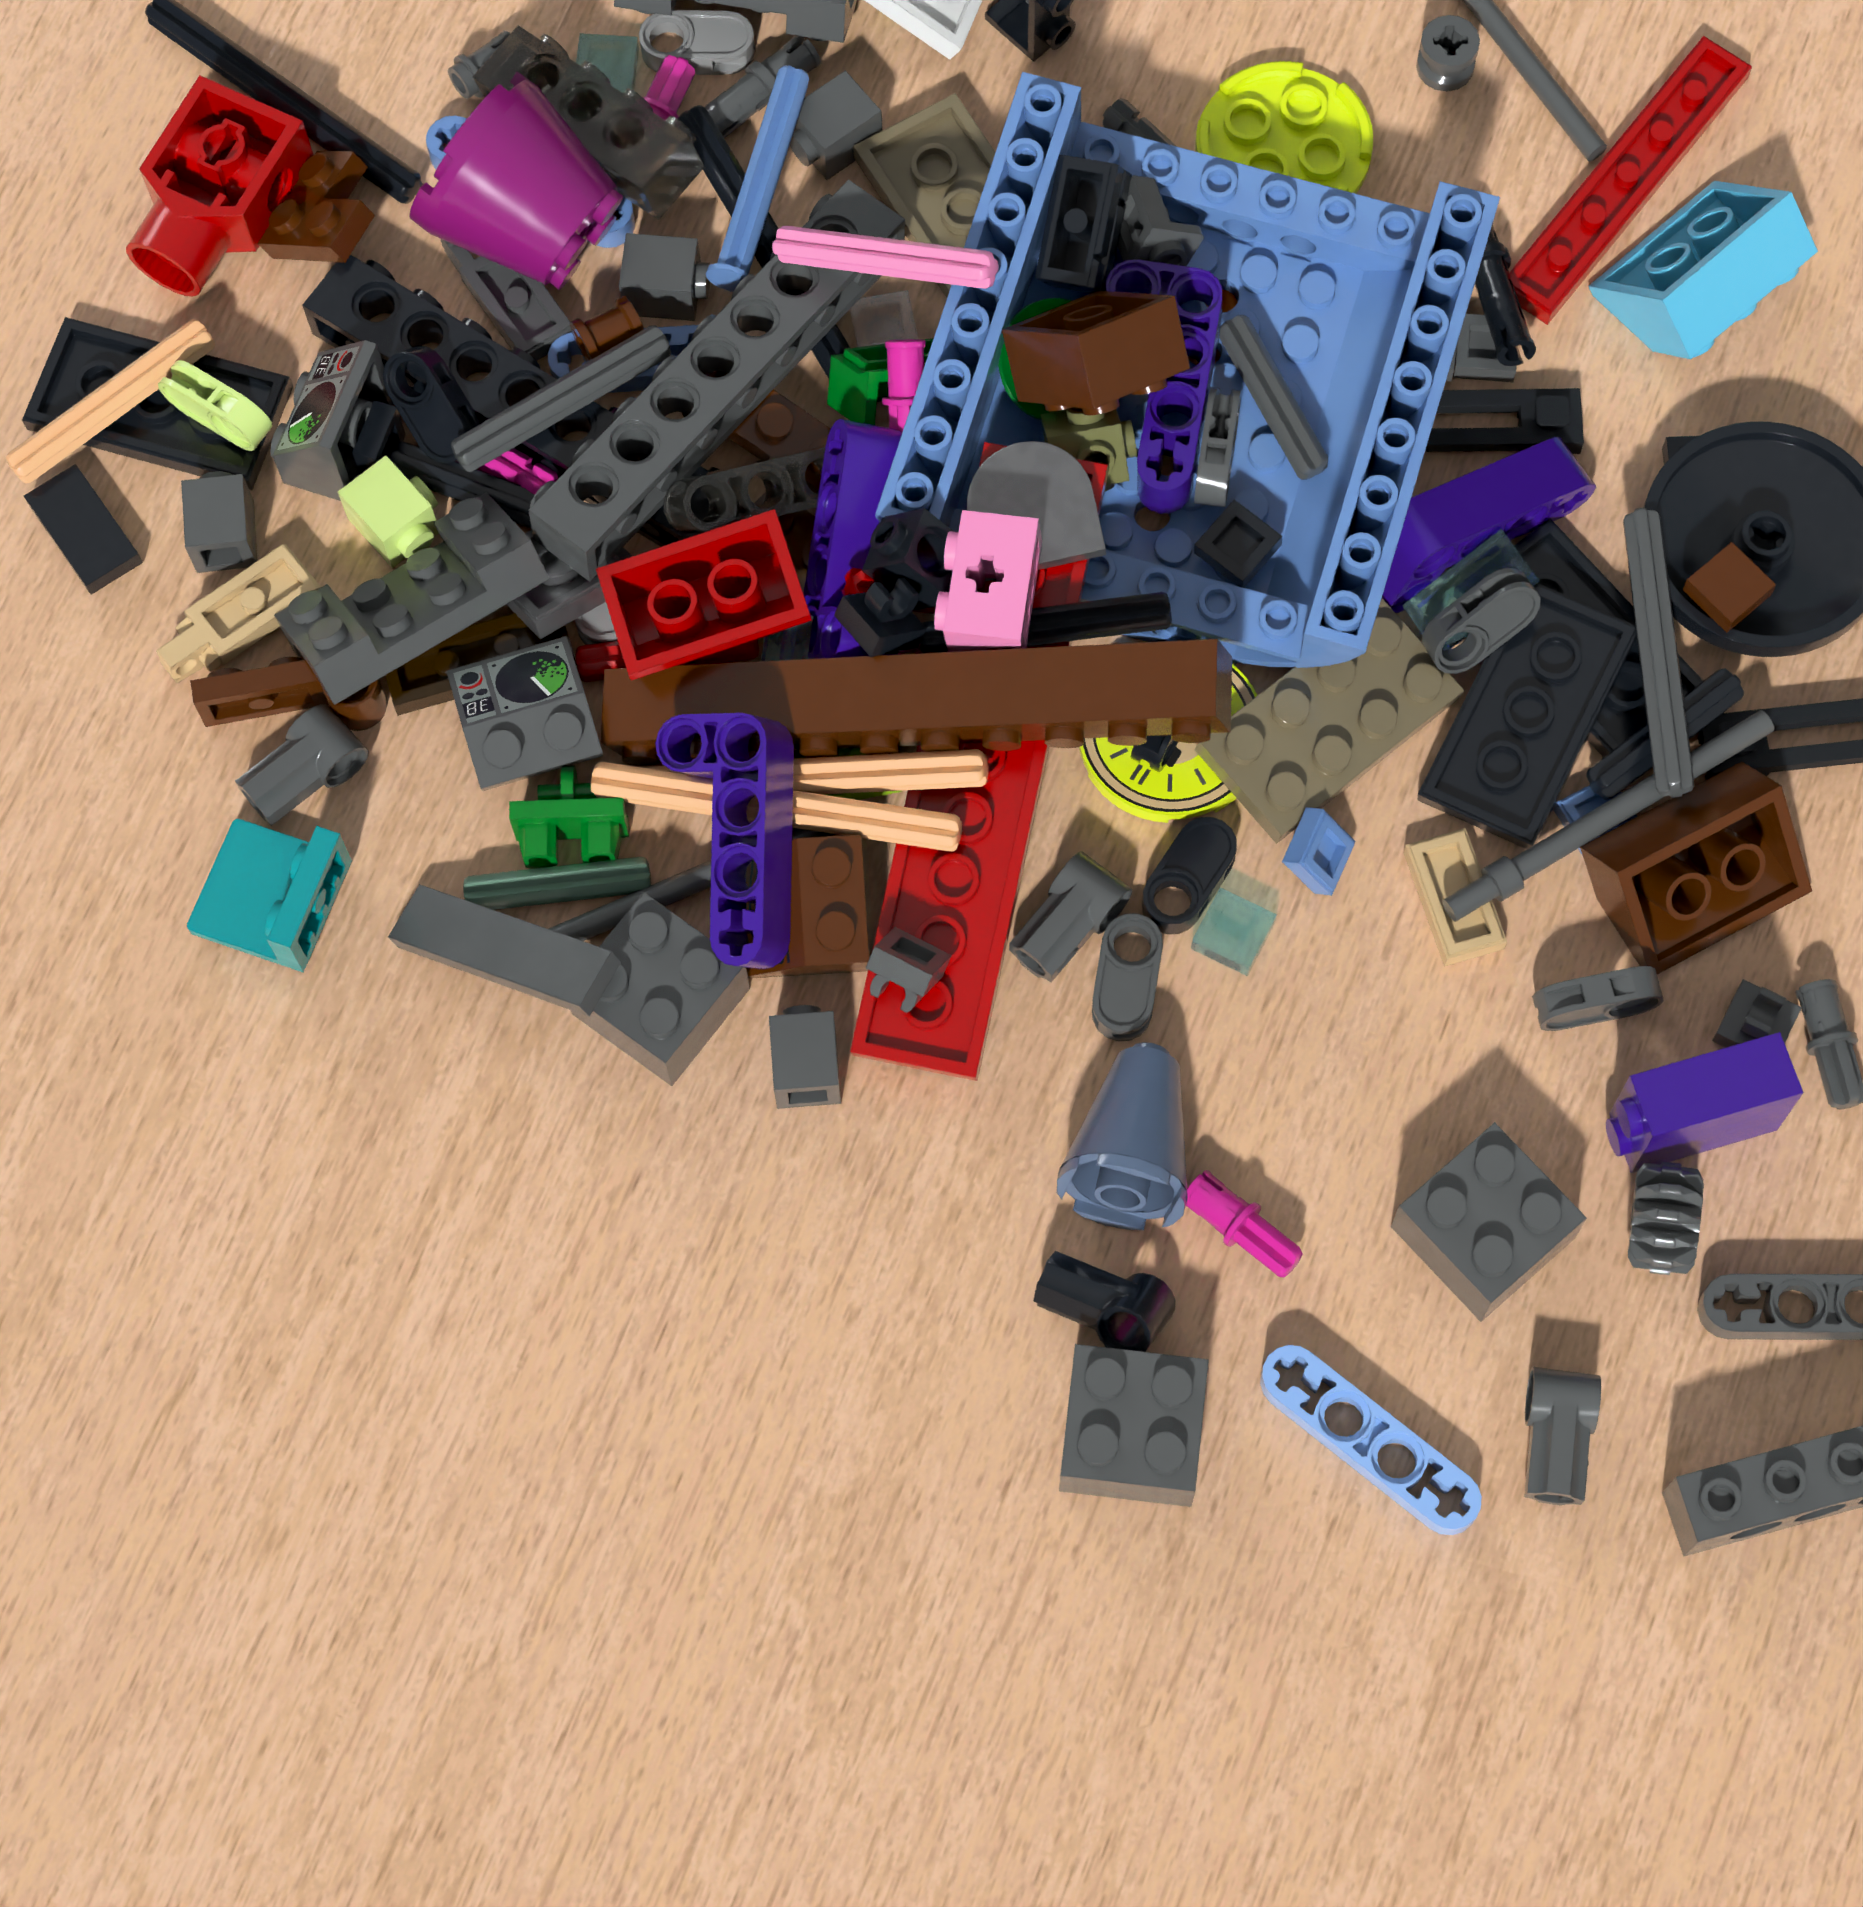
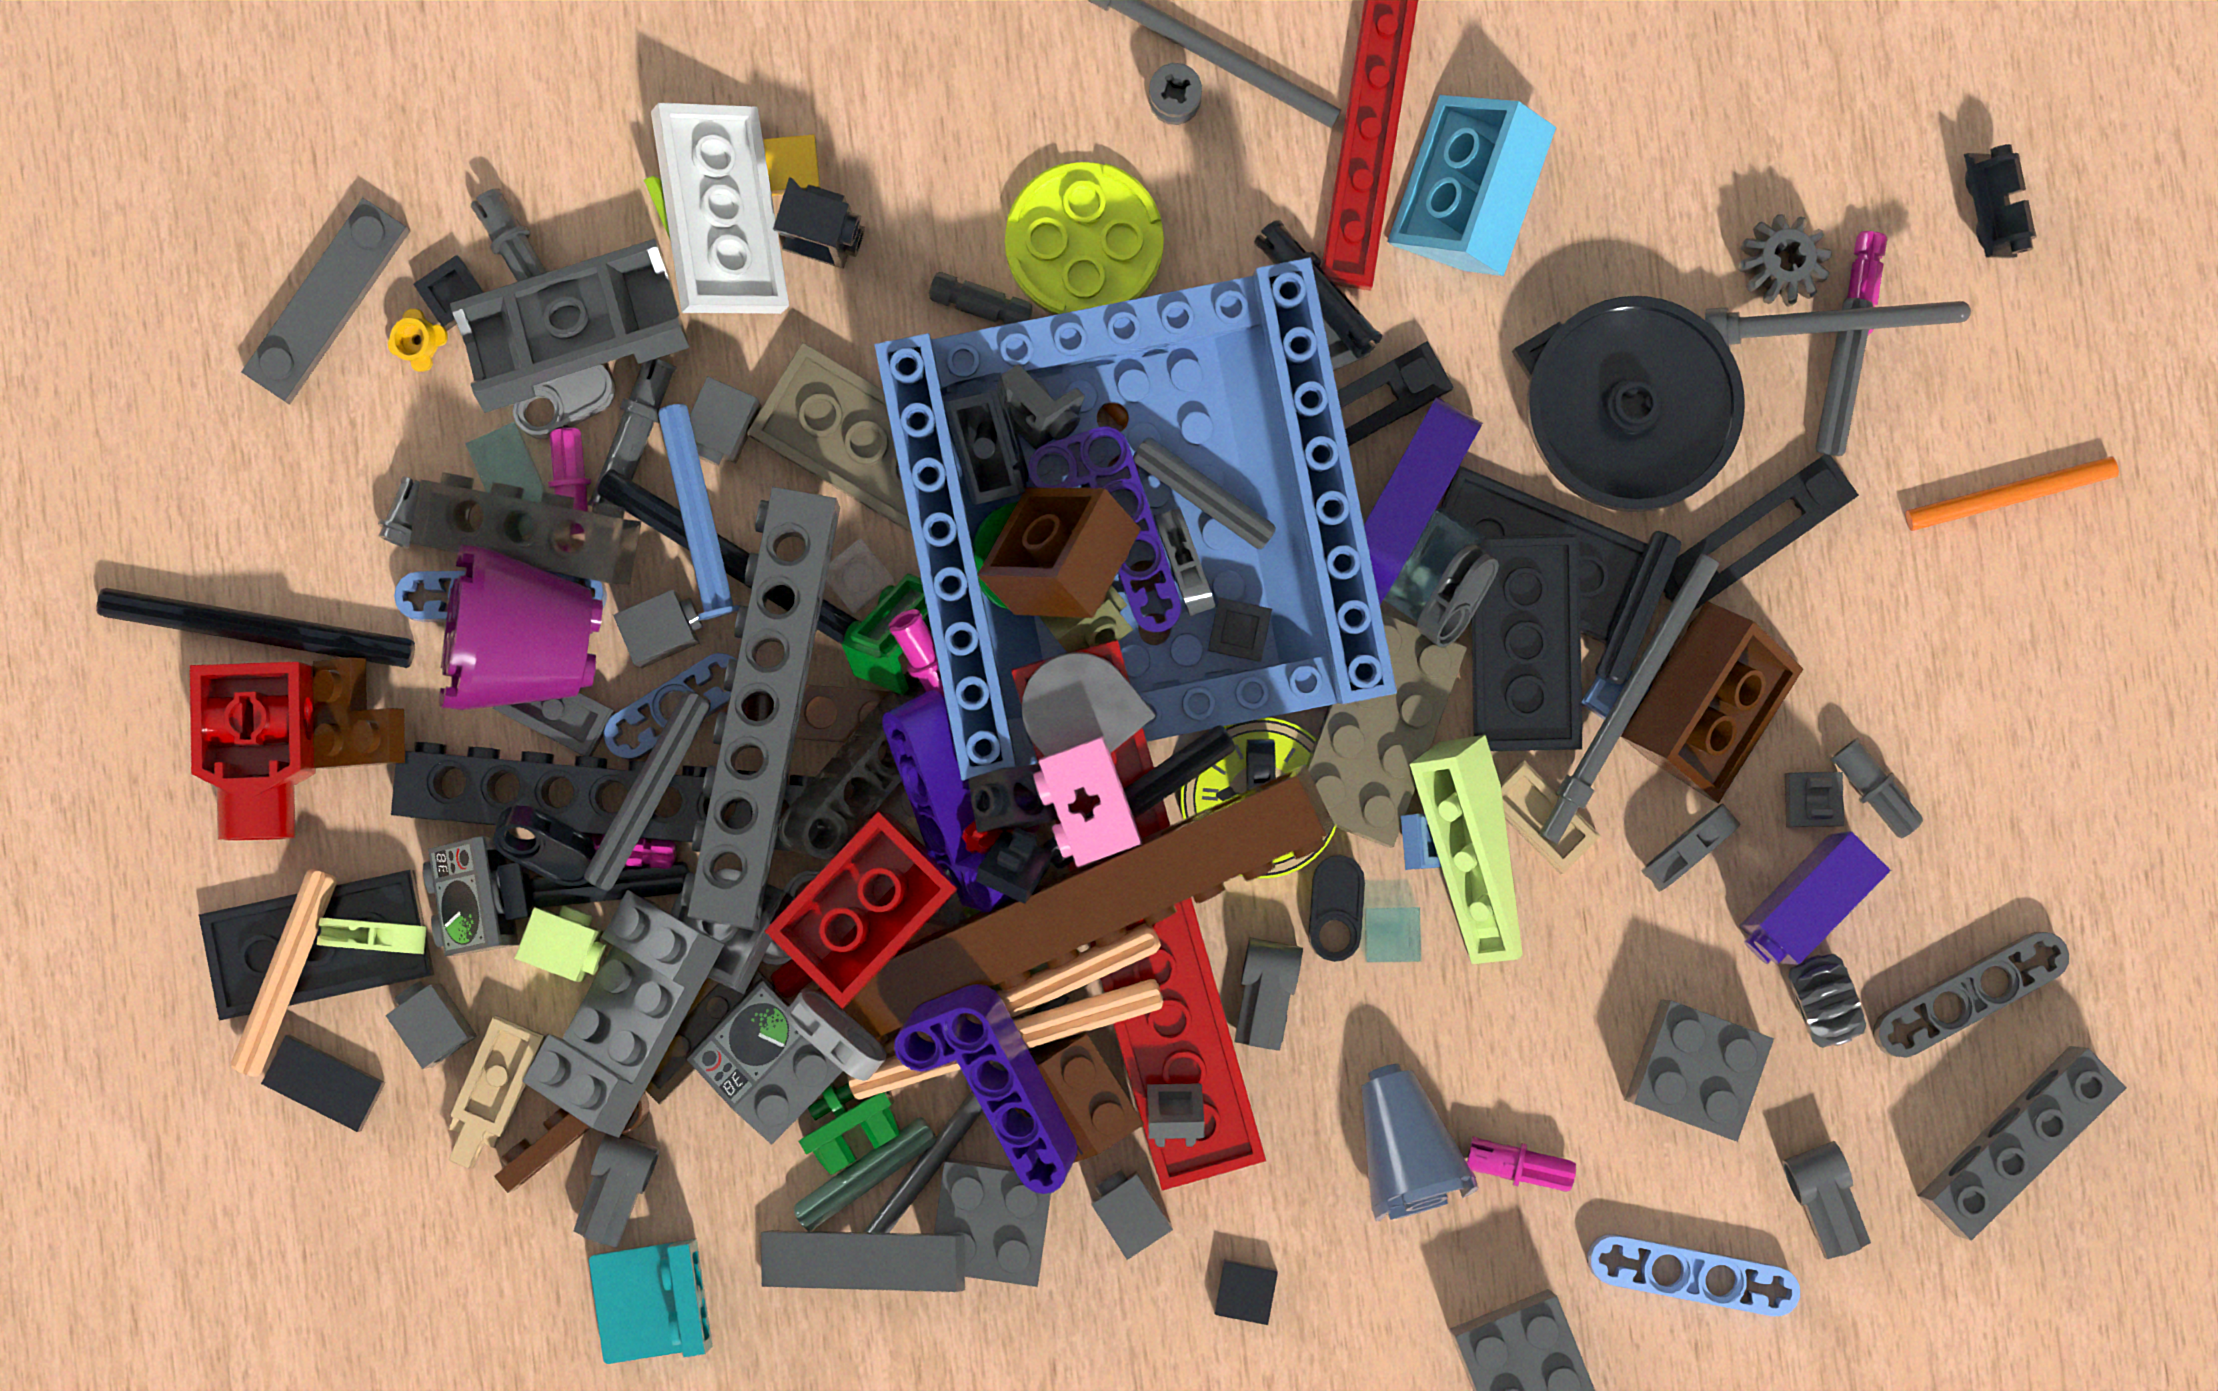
camera: 30 degrees left, 15 degrees up
reddish brown bush [570,295,644,362] -> none
bright pink axle [772,226,999,289] -> none
black piece [1033,1251,1175,1352] -> none
dark grey piece [1092,914,1163,1041] -> none
dark grey axle [1623,507,1694,798] -> none
reddish brown tile [1683,542,1776,633] -> none
none -> light grey piece [785,988,886,1081]
none -> black tile [1214,1259,1278,1325]
none -> yellowish green slope [1410,735,1523,964]

